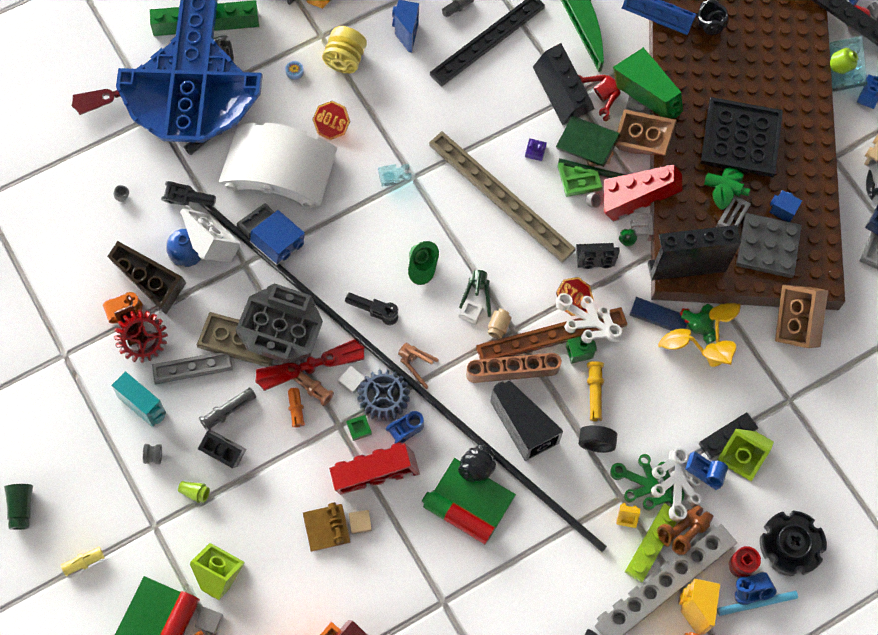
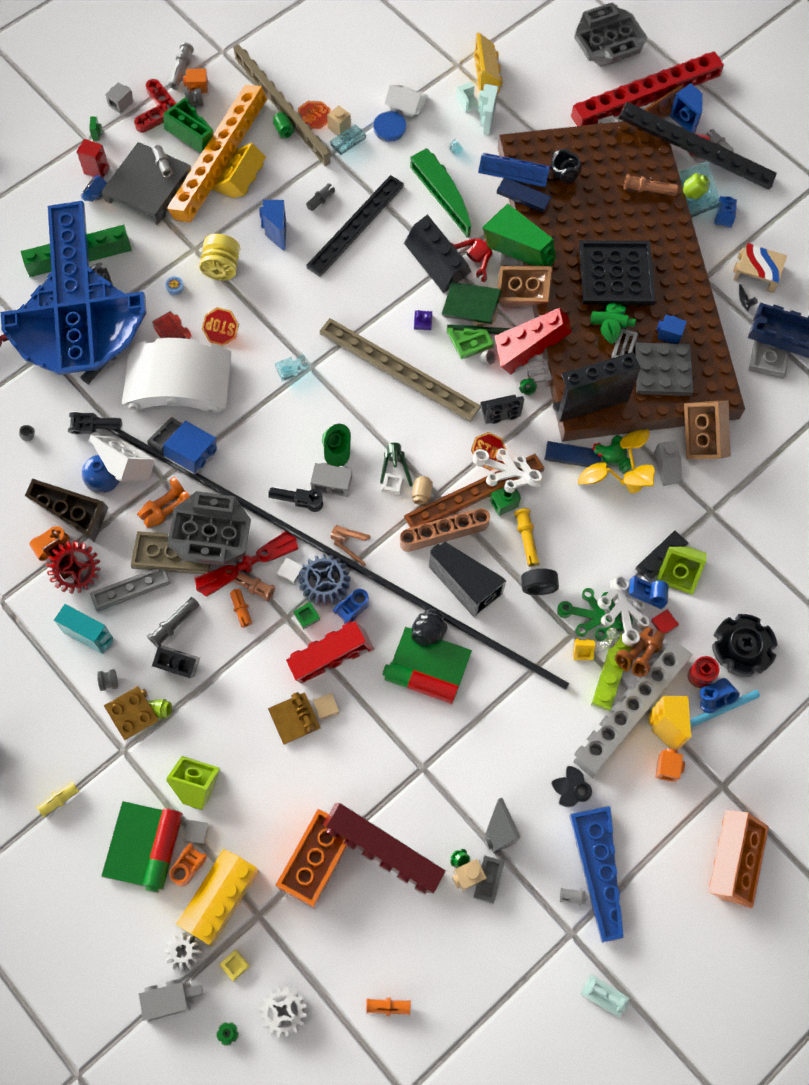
camera: 10 degrees left, 0 degrees up
none -> pearl gold hinge [103,686,159,740]
none -> orange piece [137,477,190,528]
none -> clear red brick [152,311,192,339]
none -> light grey hinge [310,463,352,497]
none -> dark blue tile [496,177,551,213]
none -> clear arm [595,628,620,652]
none -> nougat pin [624,174,678,196]
none -> red tile [651,609,679,635]
none -> light grey slope [654,440,682,486]

